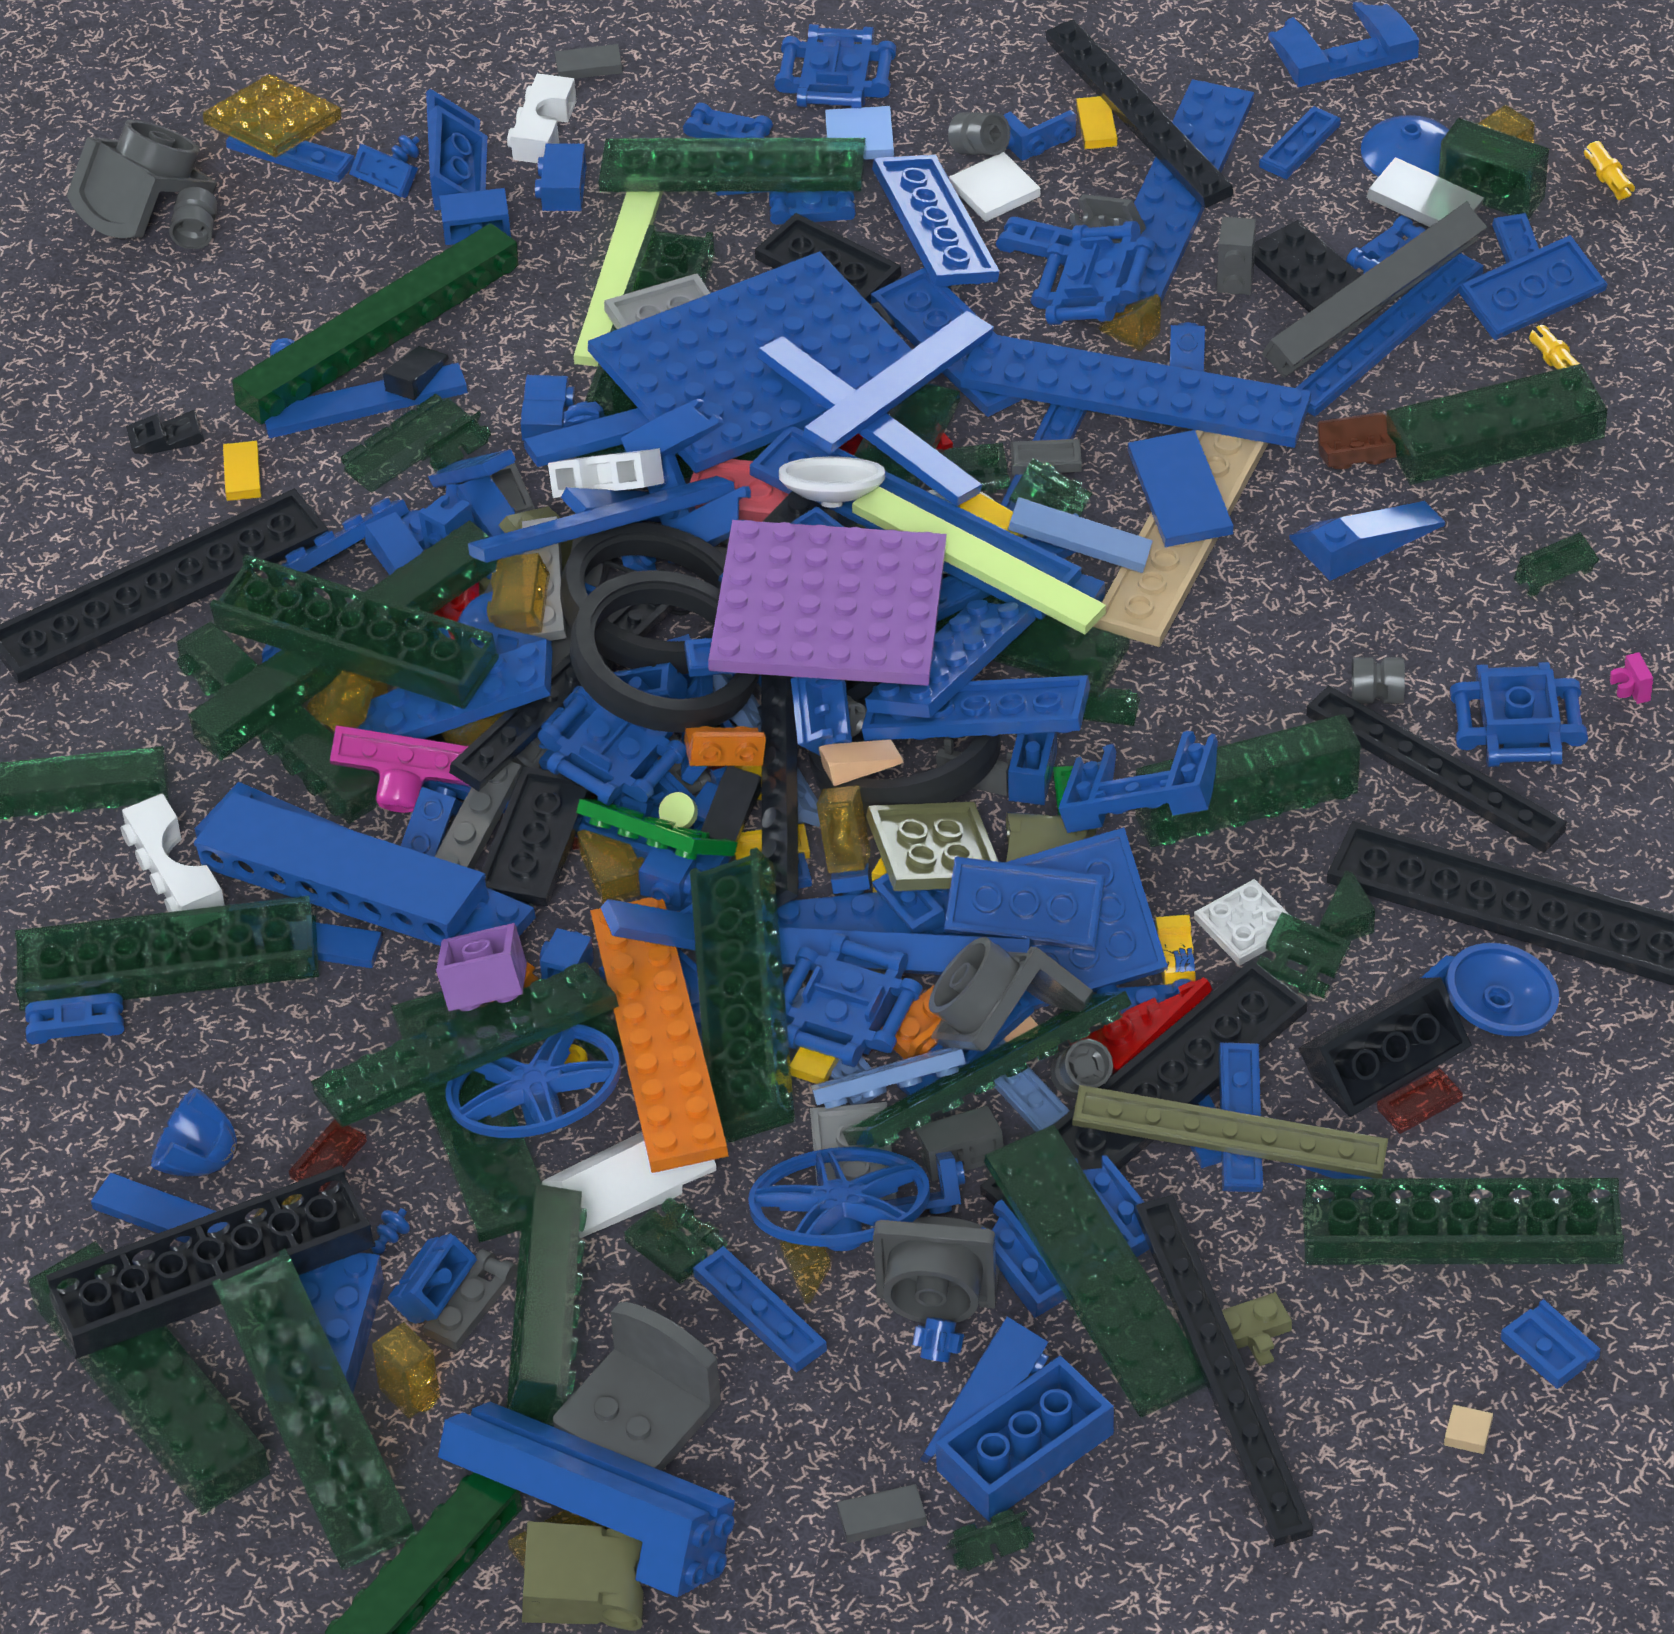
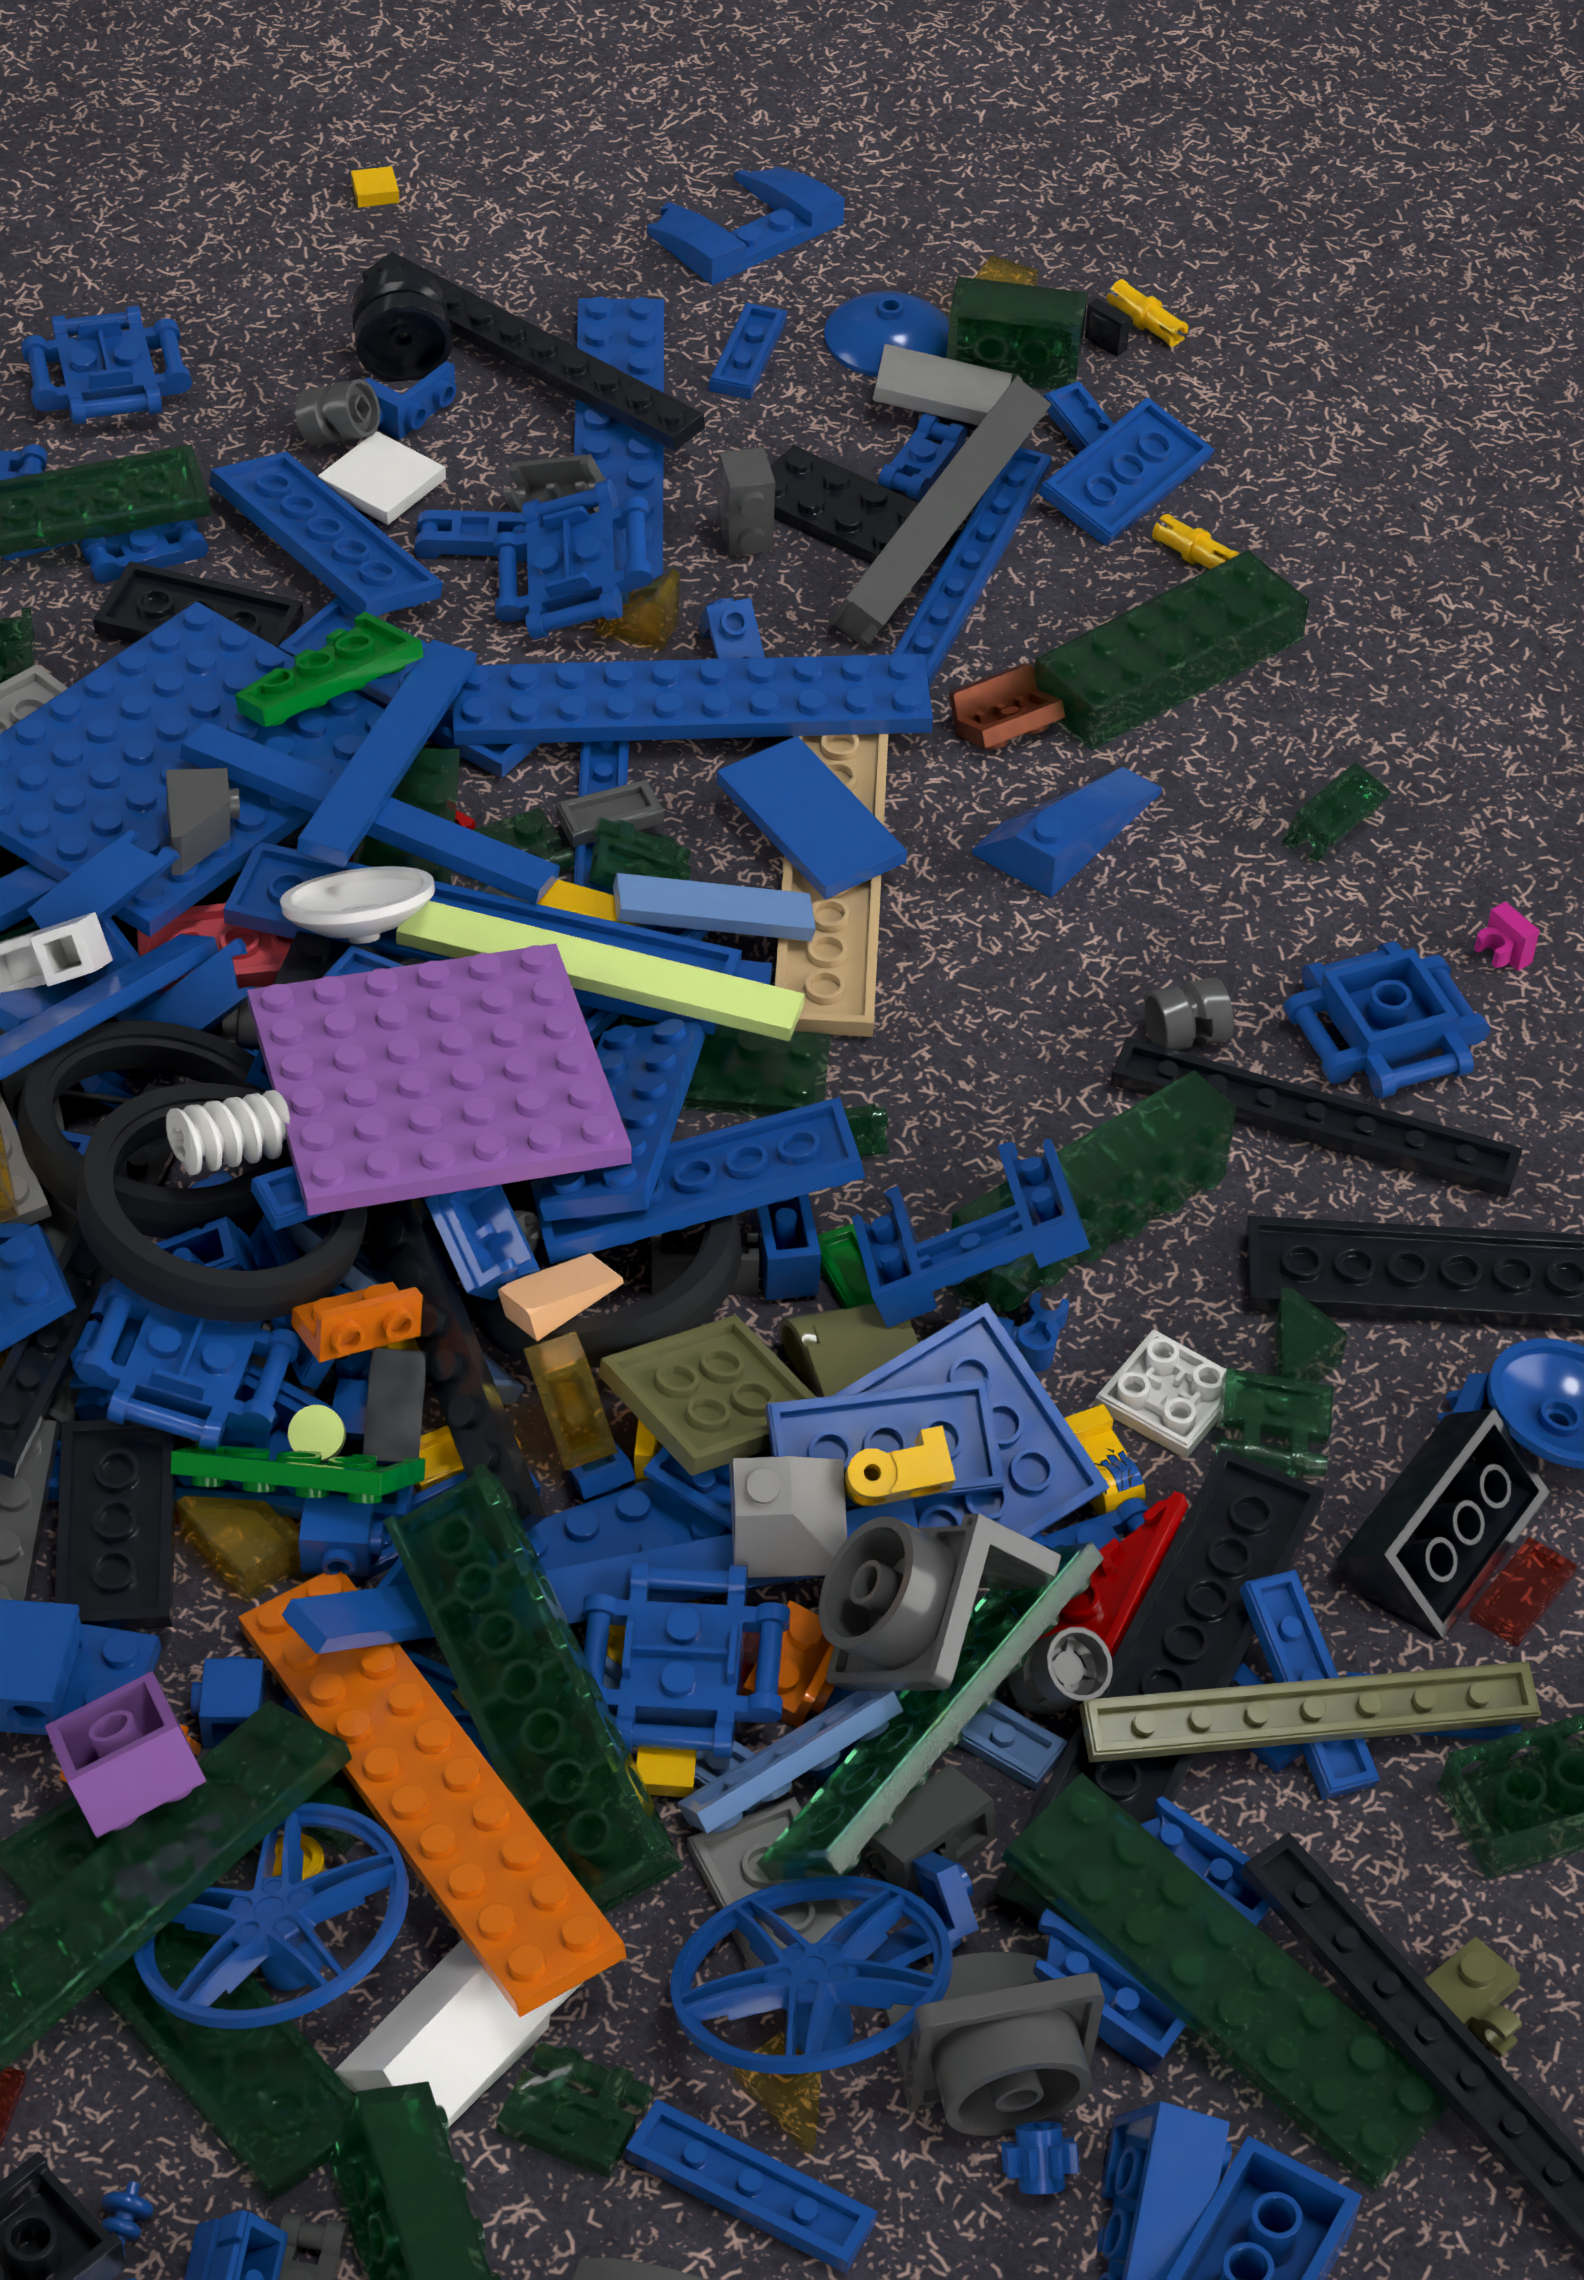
camera: 25 degrees left, 0 degrees up
light blue tile [825,106,894,162] -> none
yellow tile [1076,96,1117,149] -> none
none -> dark grey slope [166,768,240,875]
none -> white piece [166,1090,290,1175]
none -> green wing [235,611,424,727]
none -> black wheel [351,268,452,382]
none -> light grey slope [729,1456,847,1578]
none -> yellow leg [844,1425,956,1506]
none -> blue bar [958,1292,1070,1373]
none -> black tile [1084,298,1131,357]

